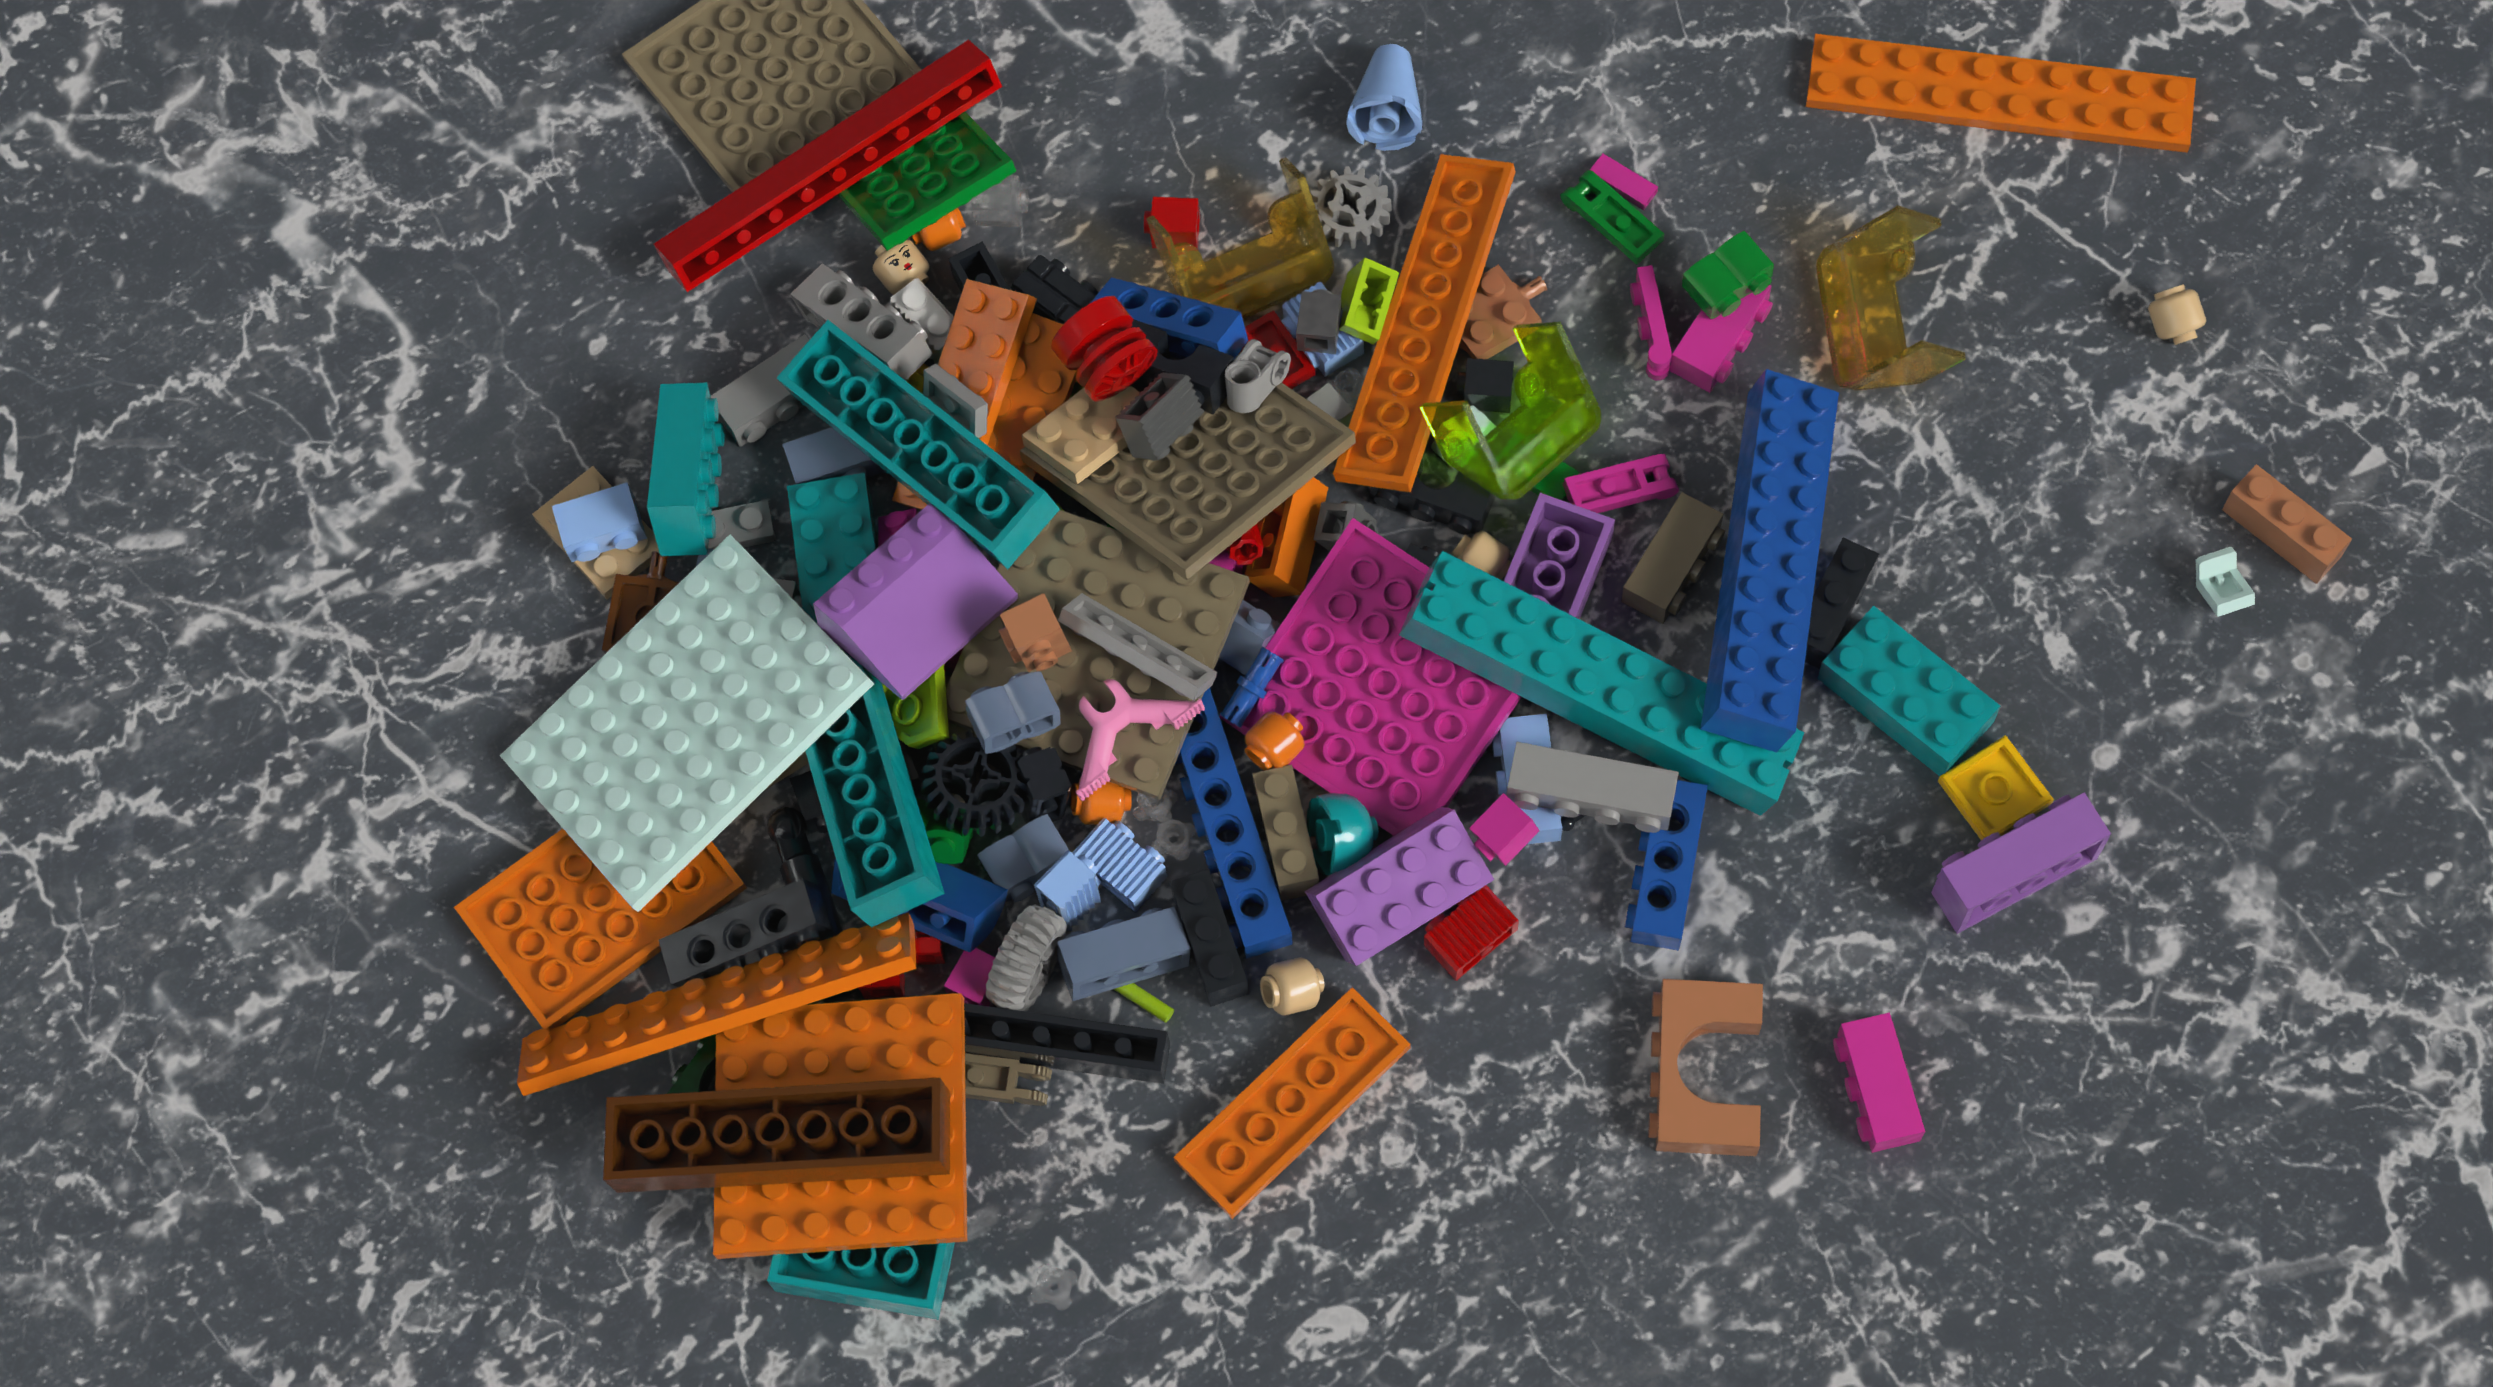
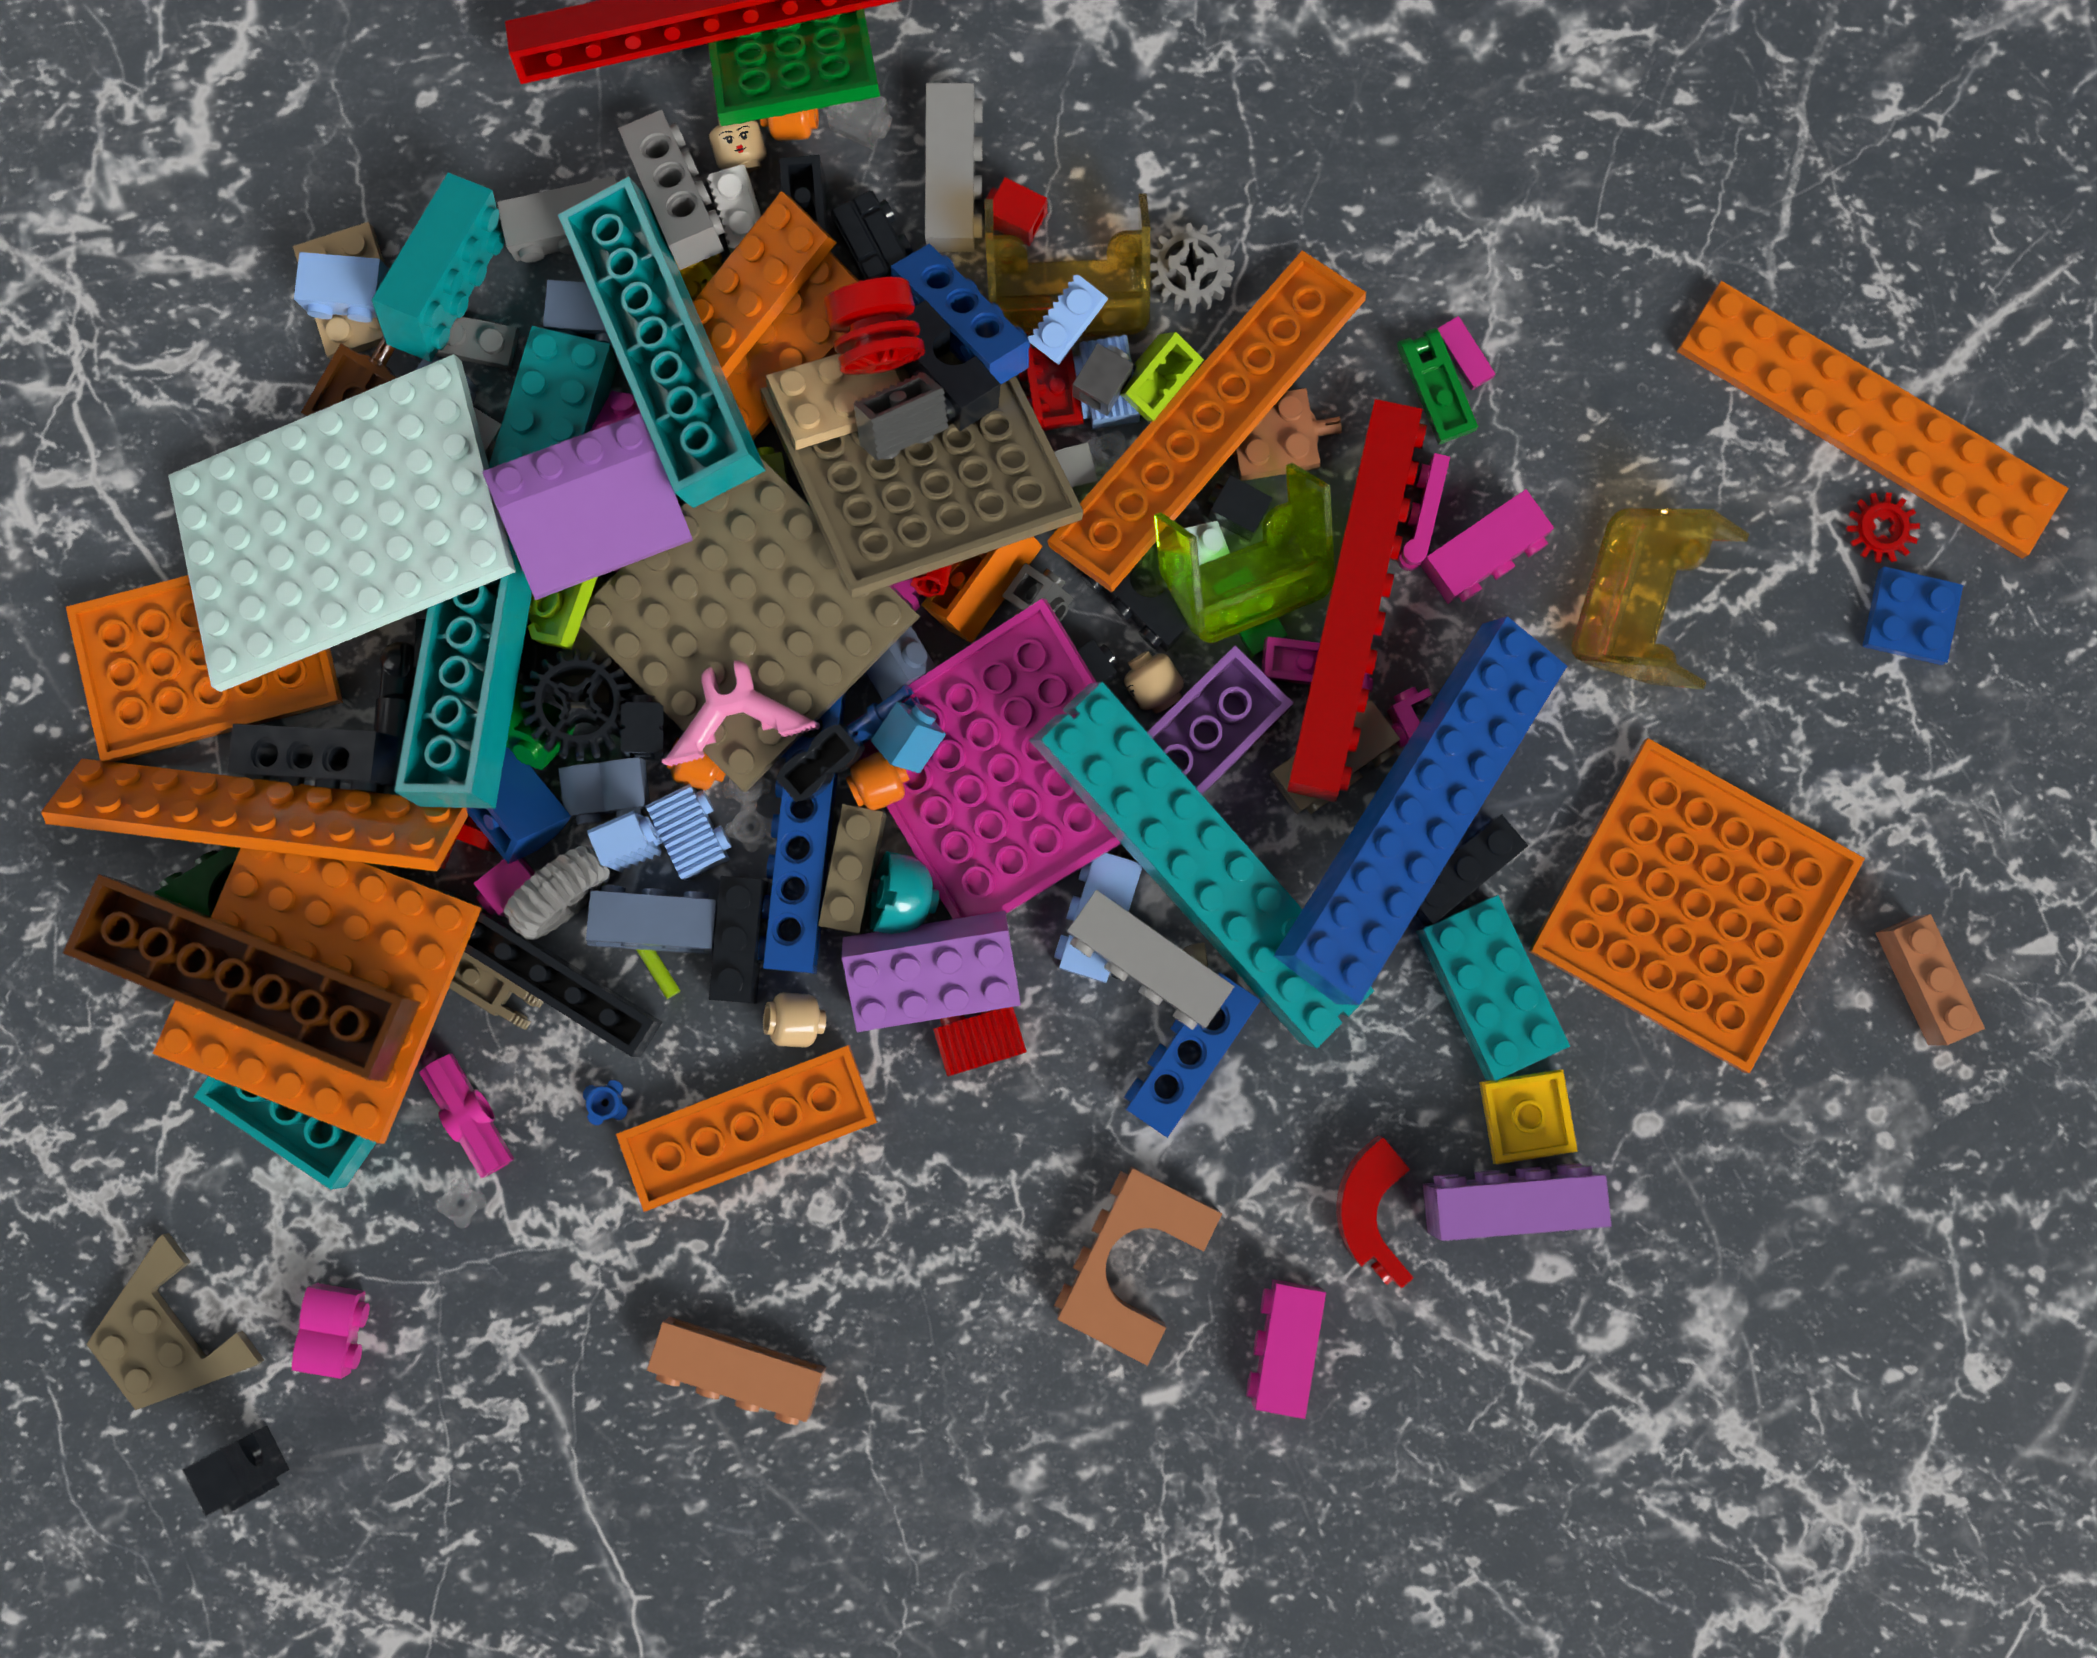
camera: 20 degrees right, 15 degrees up
light grey plate [923,364,988,438] -> none
sand blue brick [965,671,1061,754] -> none
nougat brick [998,593,1072,672] -> none
light grey plate [1058,593,1217,701] -> none
light grey piece [1225,339,1291,413] -> none
light blue cone [1346,44,1423,151] -> none
dark pink brick [1469,793,1540,866] -> none
green brick [1682,231,1774,319] -> none
tan head [2148,284,2206,345] -> none
light aqua bracket [2196,547,2255,617] -> none
none -> dark pink piece [419,1054,514,1178]
none -> blue plate [583,1080,628,1125]
none -> nougat brick [647,1317,826,1425]
none -> black brick [776,724,865,802]
none -> dark azure brick [871,701,946,774]
none -> light grey brick [925,83,983,252]
none -> light blue brick [1028,275,1108,365]
none -> red brick [1287,399,1427,802]
none -> red arch [1336,1135,1414,1289]
none -> dark pink bracket [1387,687,1432,748]
none -> orange plate [1528,738,1865,1073]
none -> red gear [1846,492,1920,563]
none -> blue plate [1862,566,1963,665]

